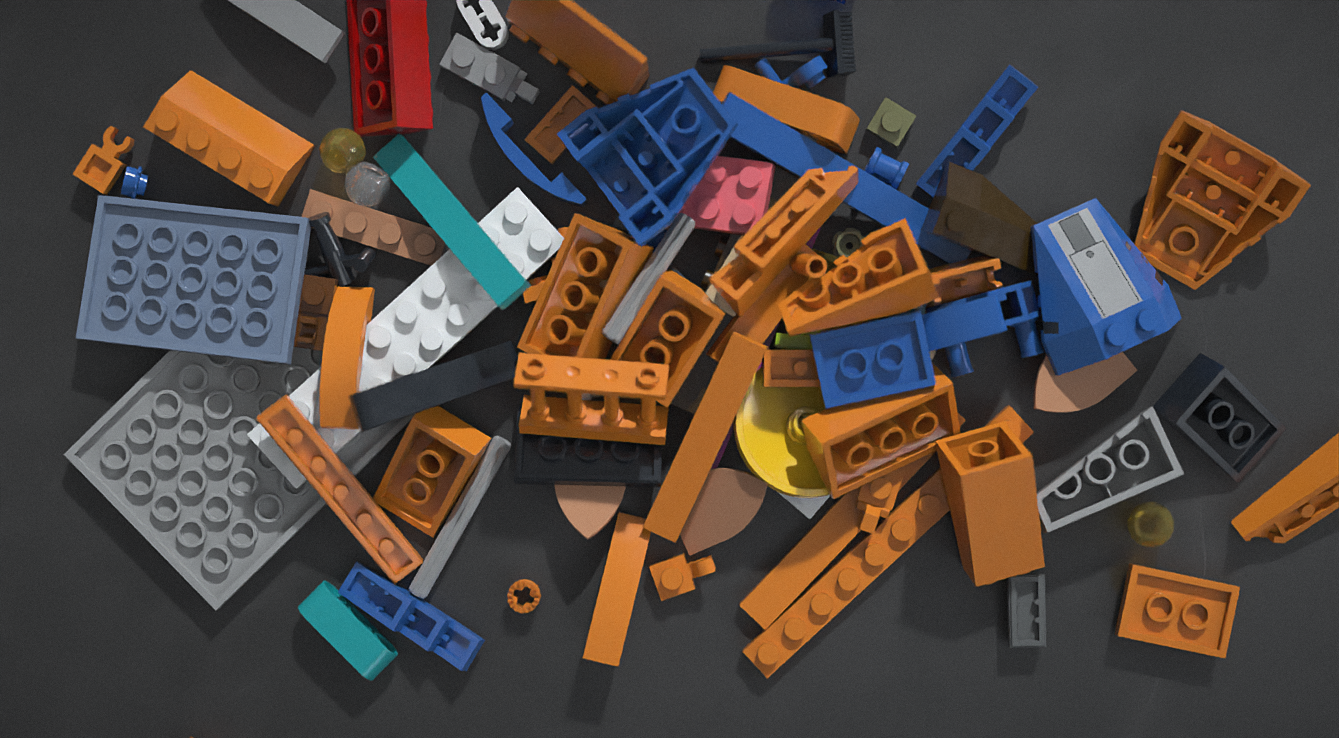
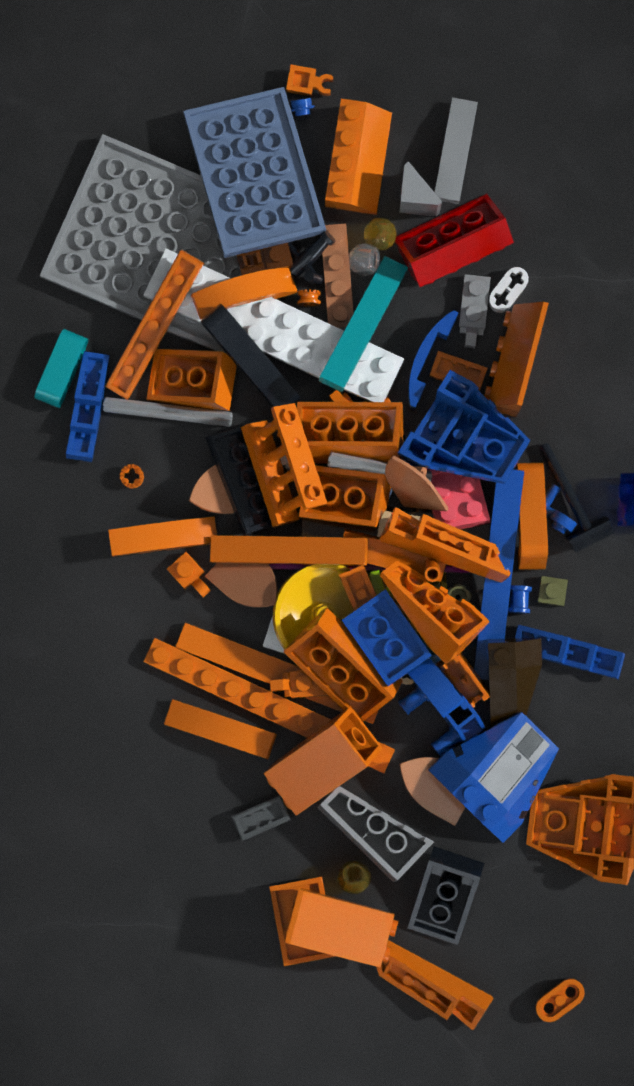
camera: 65 degrees right, 5 degrees down
none -> orange slope [164,699,277,759]
none -> orange slope [285,889,399,968]
none -> orange bush [297,289,321,307]
none -> nougat shield [385,455,449,511]
none -> light grey slope [399,162,442,217]

